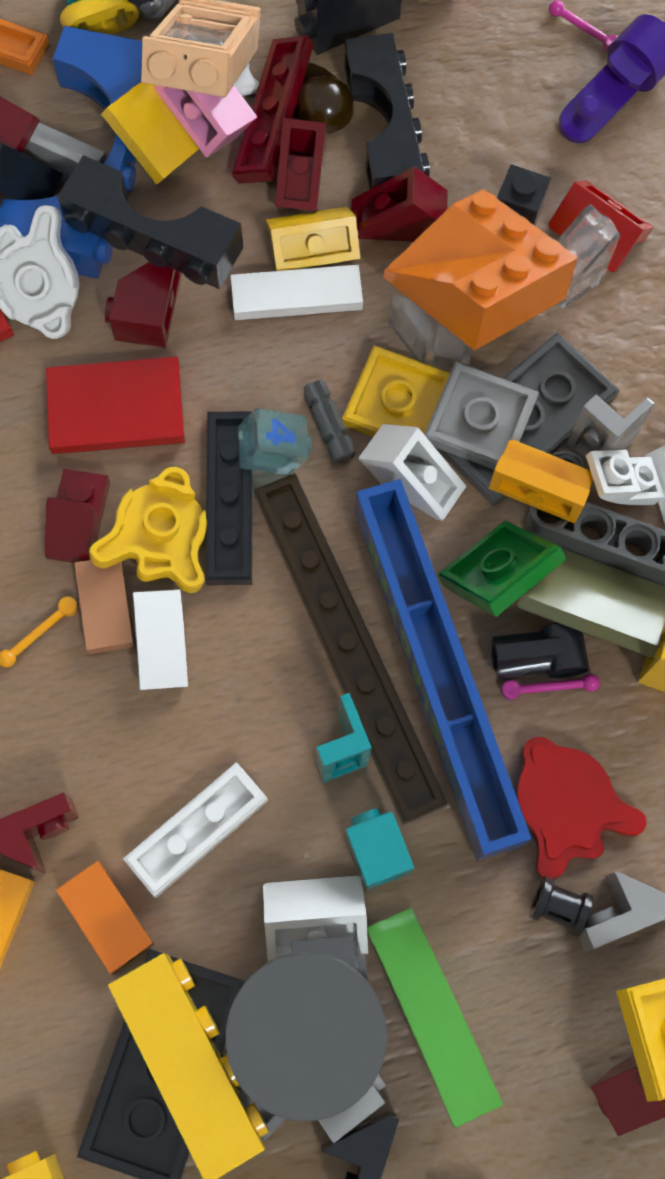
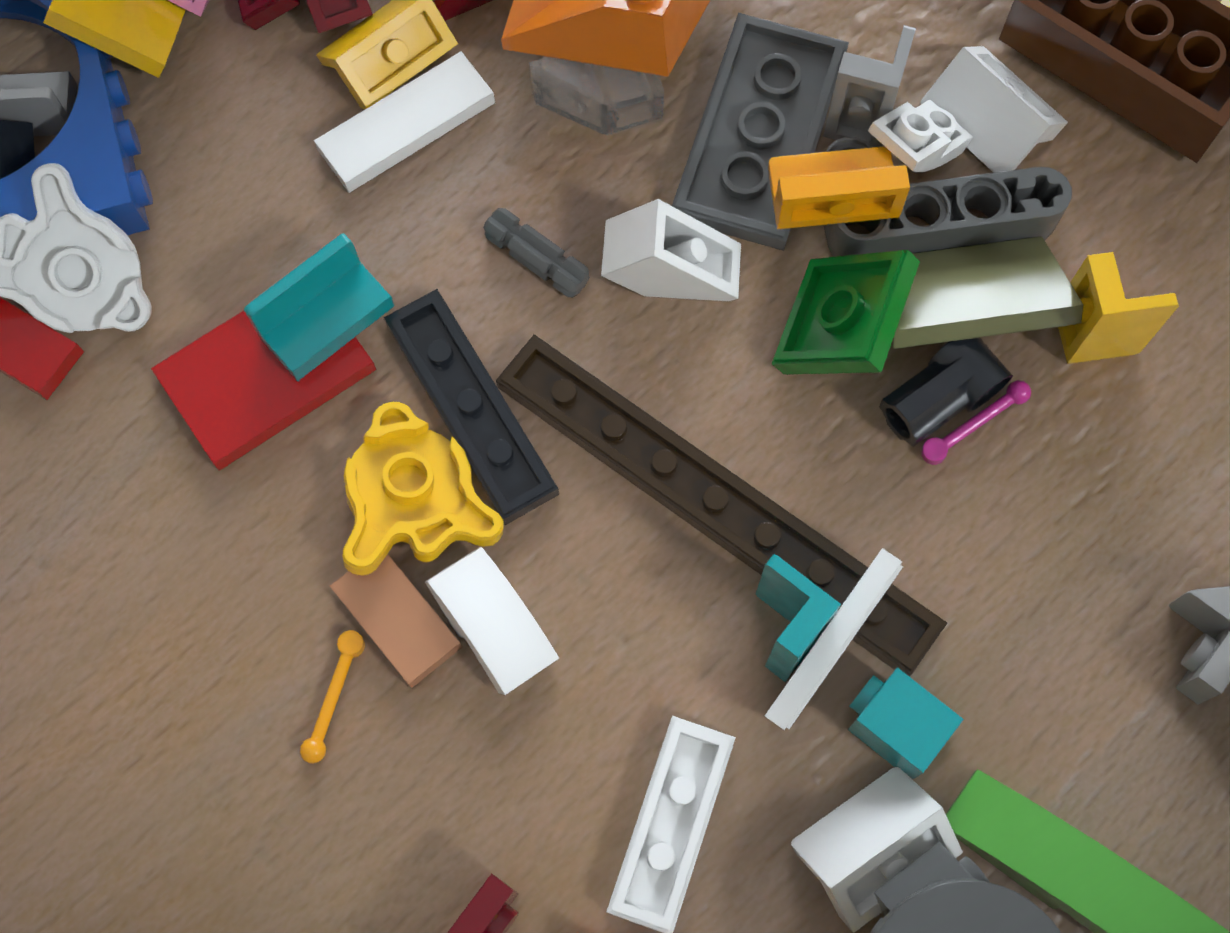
camera: 25 degrees left, 0 degrees up
dark red slope [45,469,110,563] -> none
black arch [57,155,243,289] -> none
dark red slope [105,262,182,348] -> none
clear light blue brick [238,408,312,475] -> none
yellow tile [342,345,450,437] -> none
blue brick [355,479,532,861] -> none
light grey tile [425,362,539,470] -> none
red tile [516,737,647,880] -> none
black bush [529,876,593,937] -> none
none -> teal panel [244,233,395,381]
none -> white tile [765,548,903,730]

